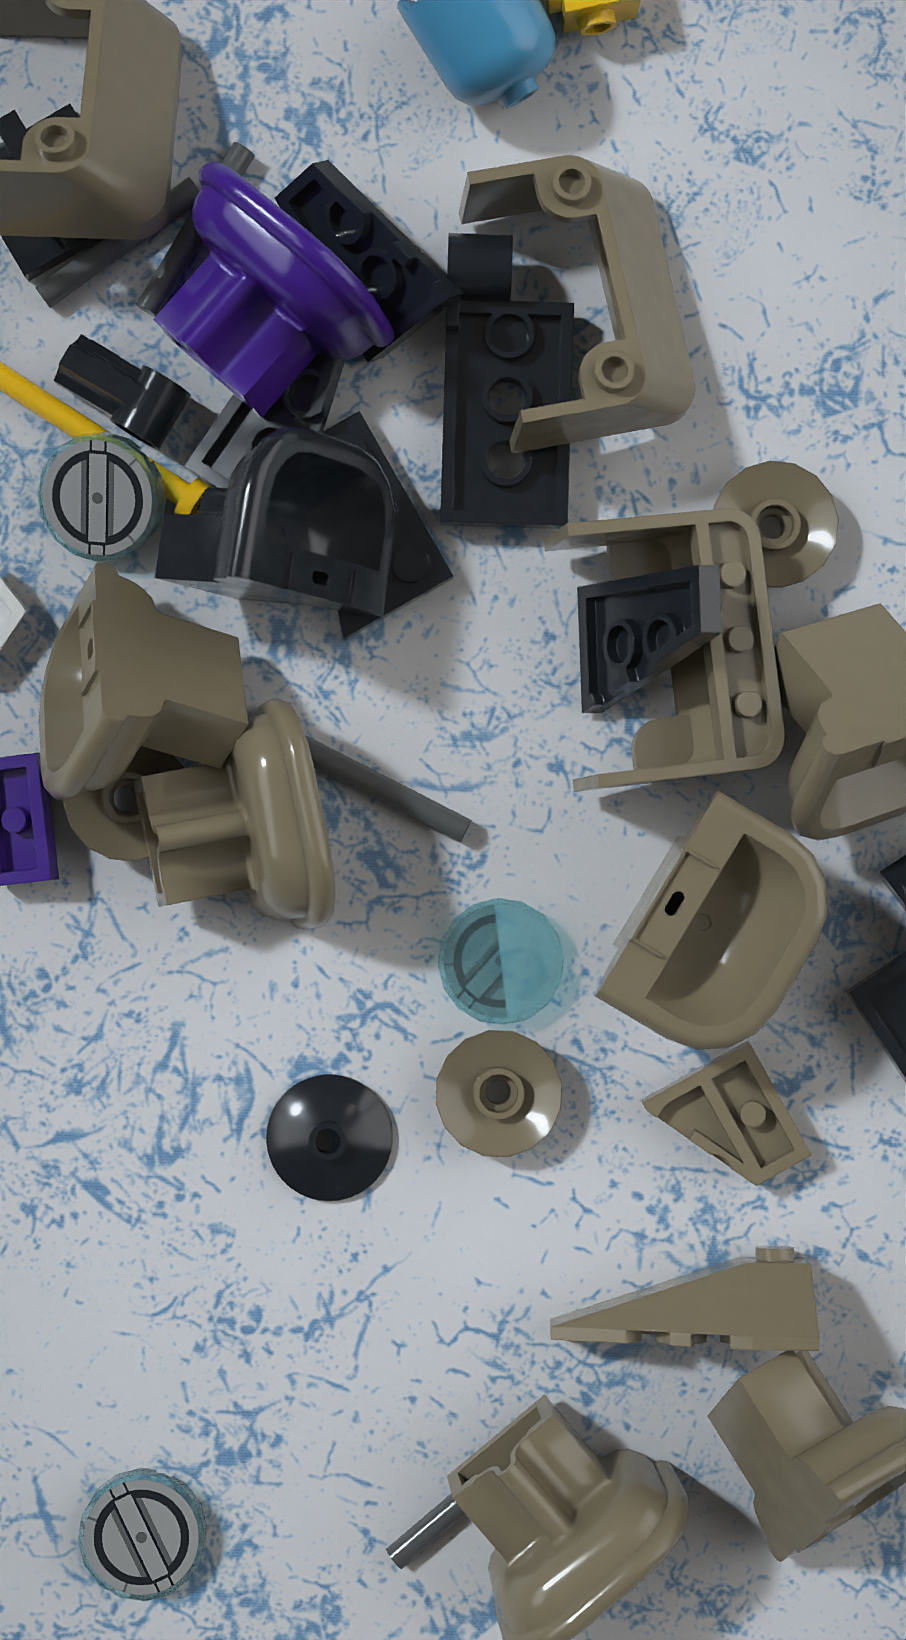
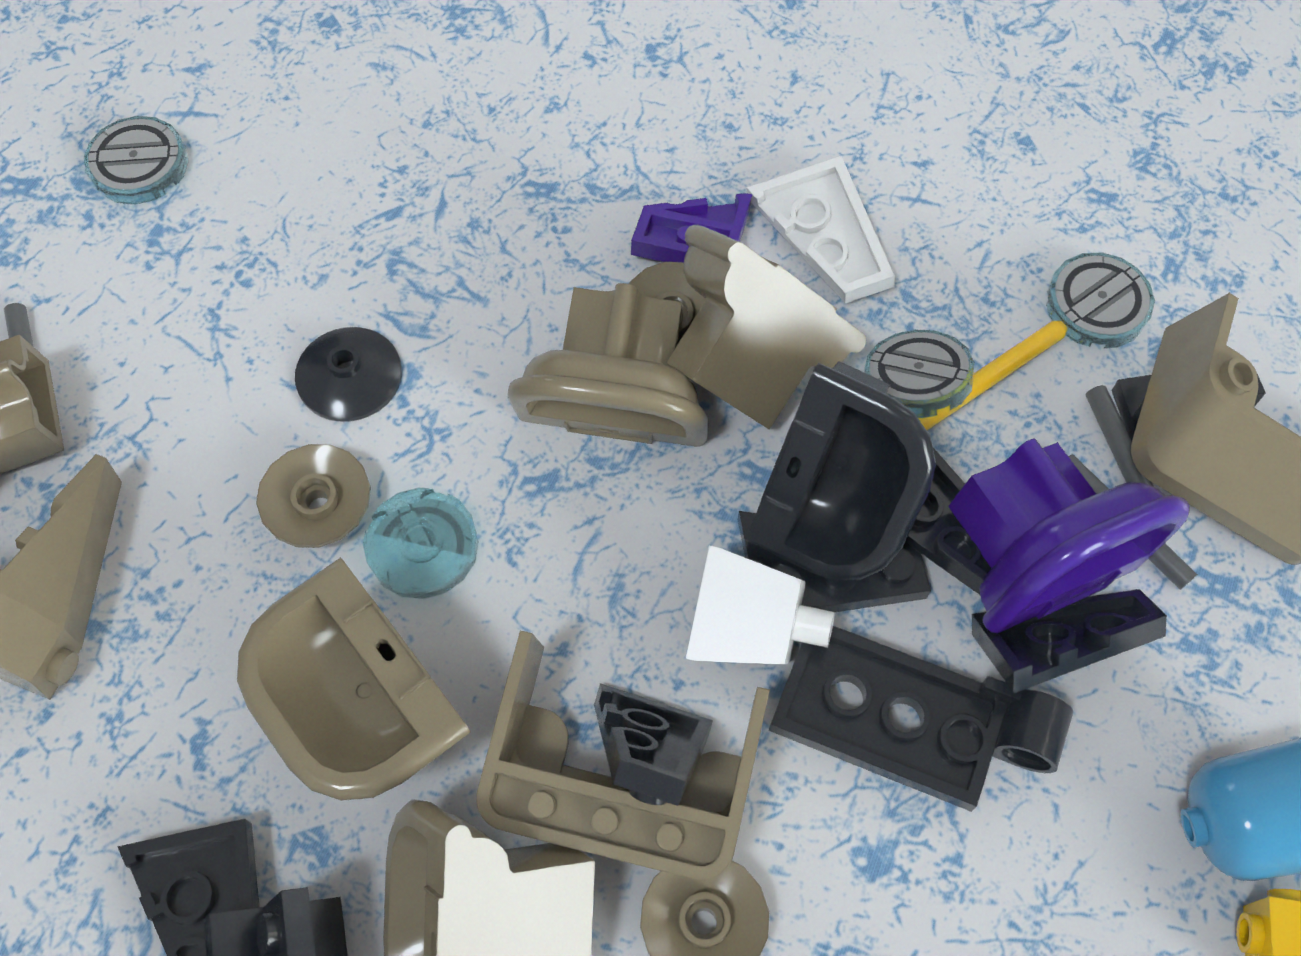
camera: 115 degrees right, 25 degrees down
black piece [53,334,191,450] -> none
dark grey bar [306,735,472,842] -> none
dark tan windscreen [459,155,696,454] -> none
dark tan wing [640,1041,812,1186] -> none
none -> white torso [686,546,835,664]

